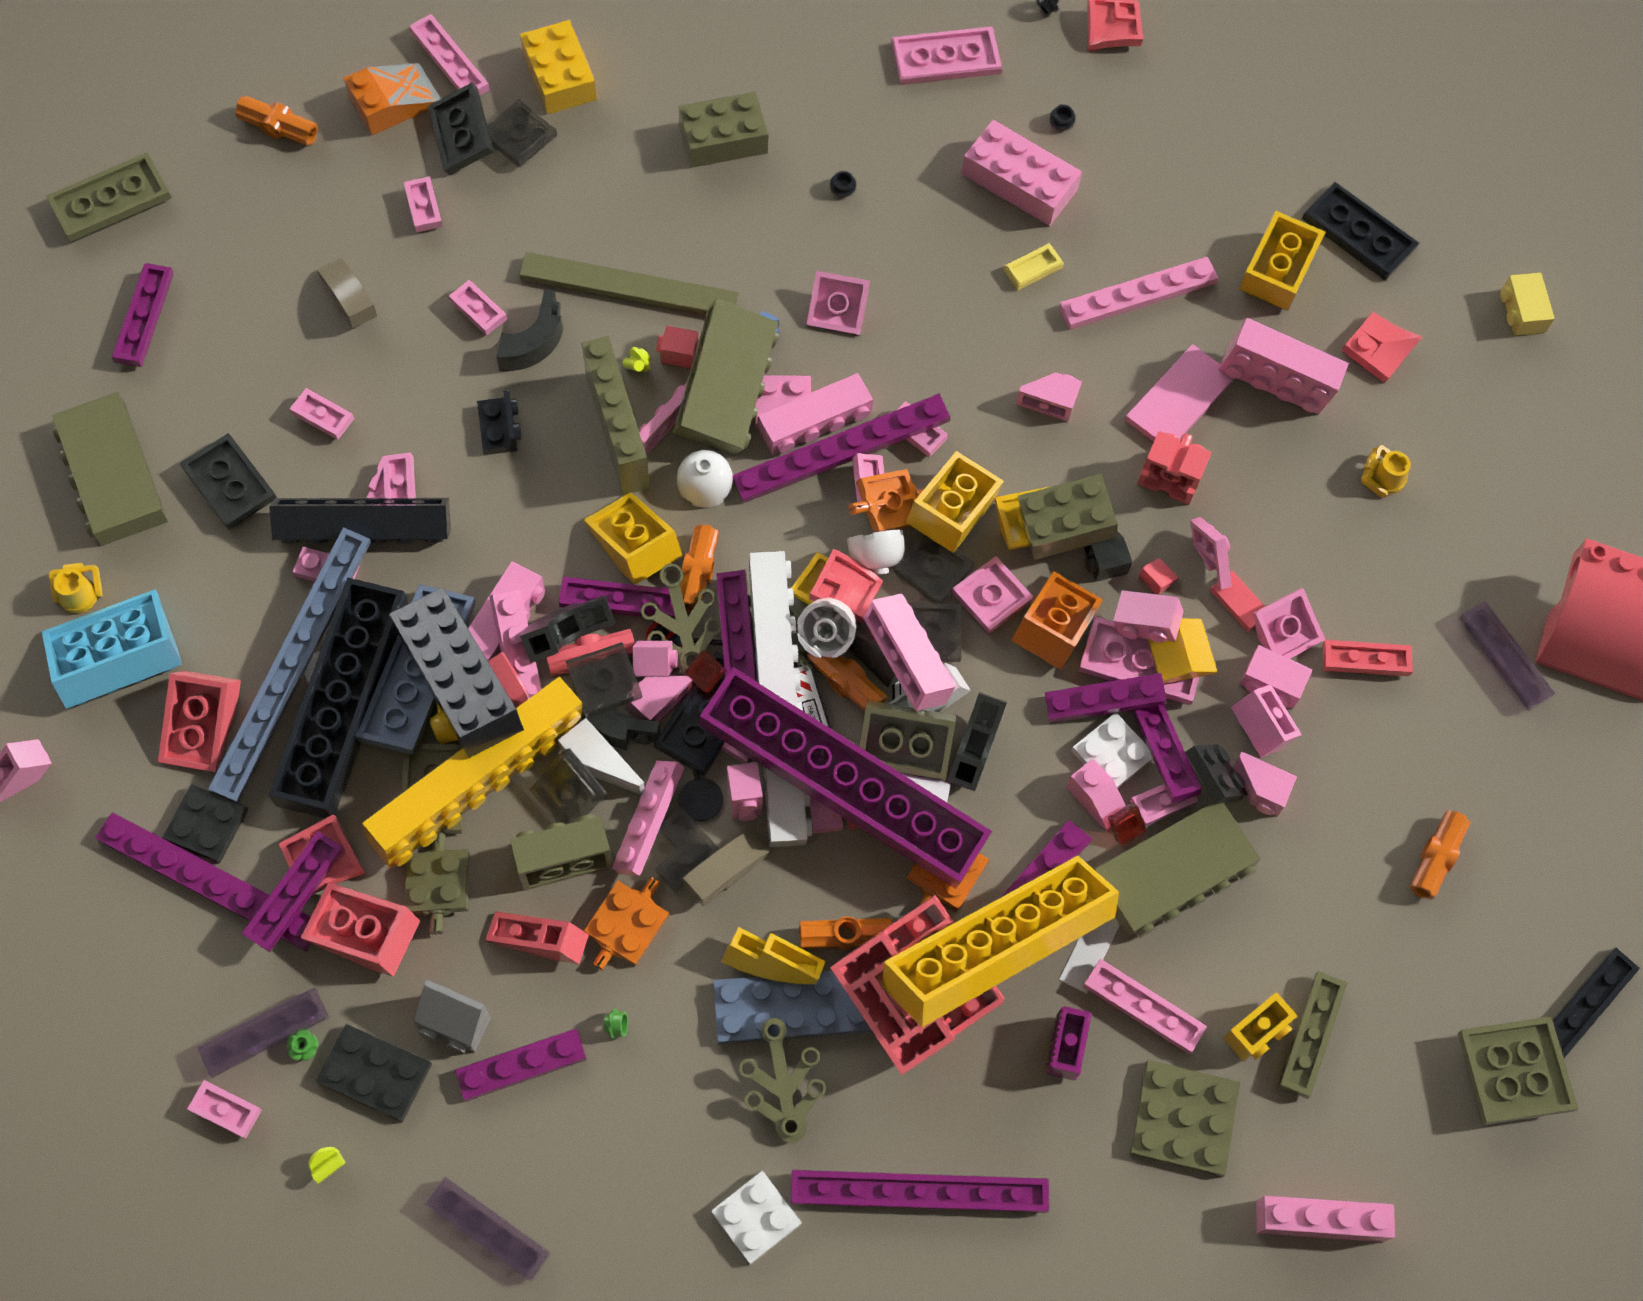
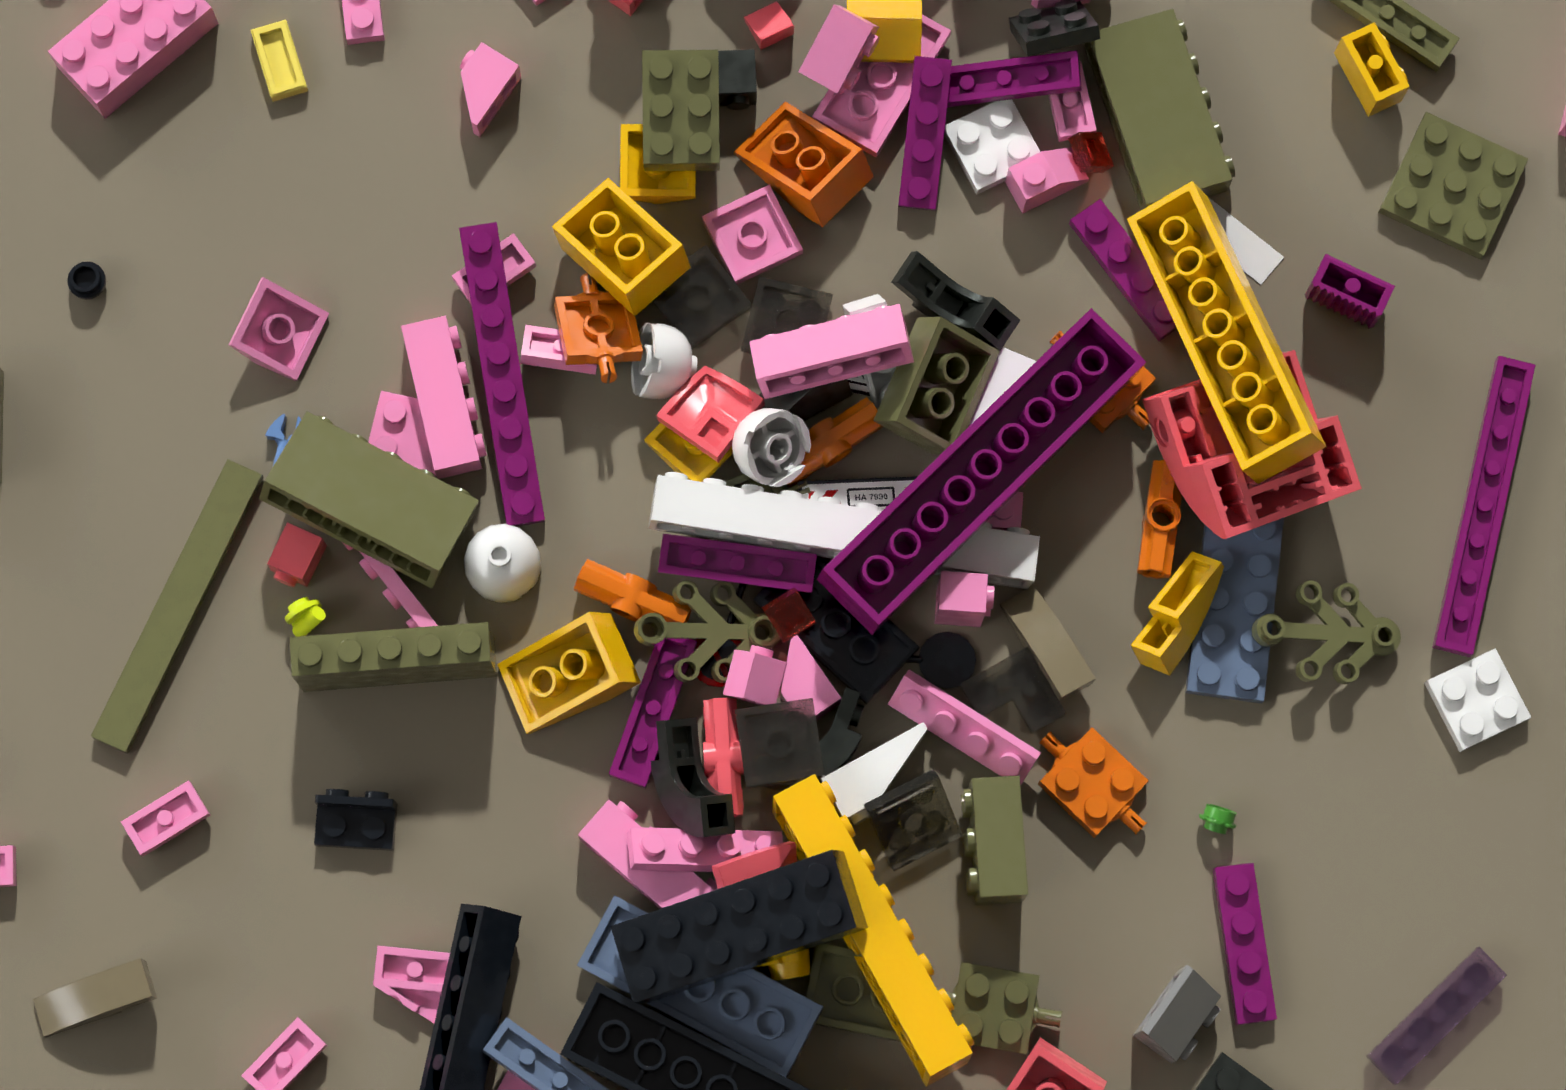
camera: 75 degrees left, 10 degrees up
coral slope [486,911,589,964] -> none
pearl dark grey arch [496,289,563,371] -> none
bright pink plate [1083,959,1207,1055] -> none

